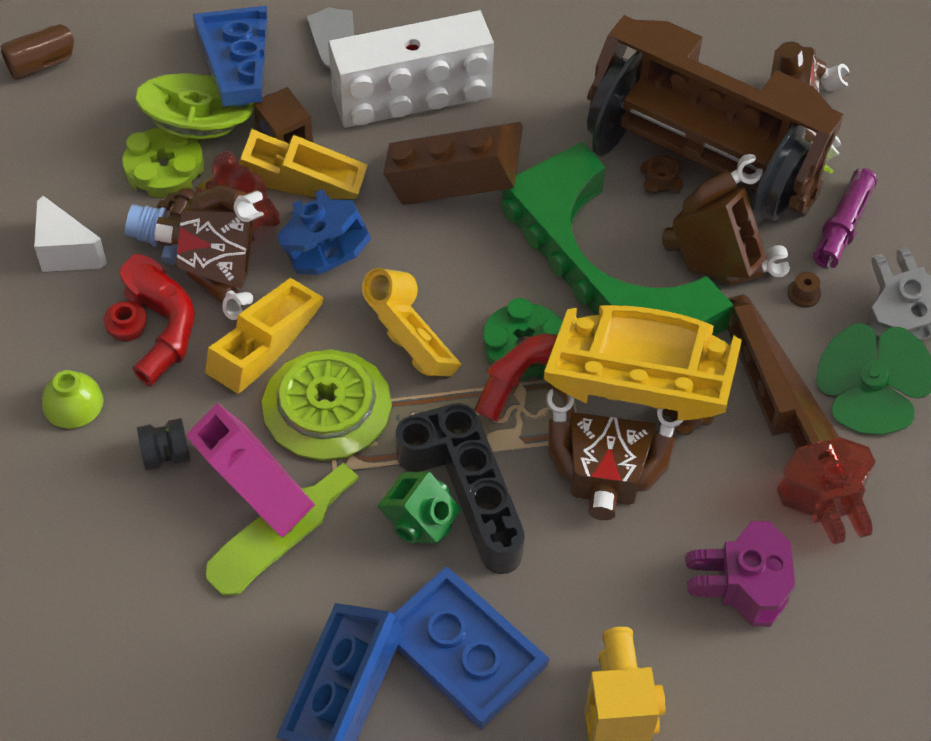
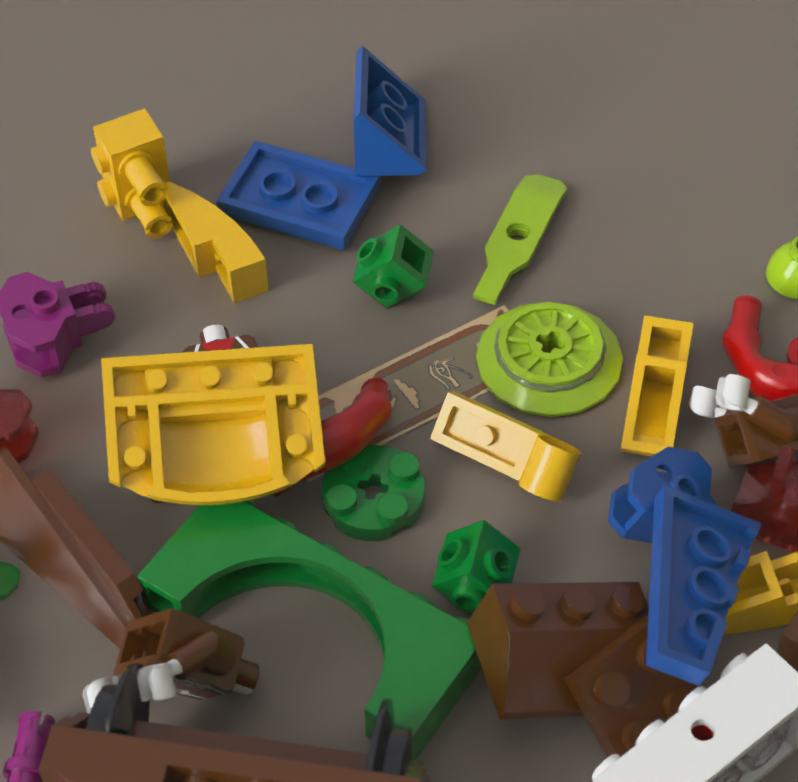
camera: 160 degrees right, 5 degrees down
black wheel [137,418,190,471] -> none
dark pink slope [186,403,315,537] -> none
black beam [396,403,525,574] -> none
reddish brown piece [787,272,821,307] -> none
none -> yellow slope [163,181,269,303]
none -> green brick [432,519,521,615]
none -> reddish brown plate [564,615,698,757]
none -> blue wing [646,485,761,686]

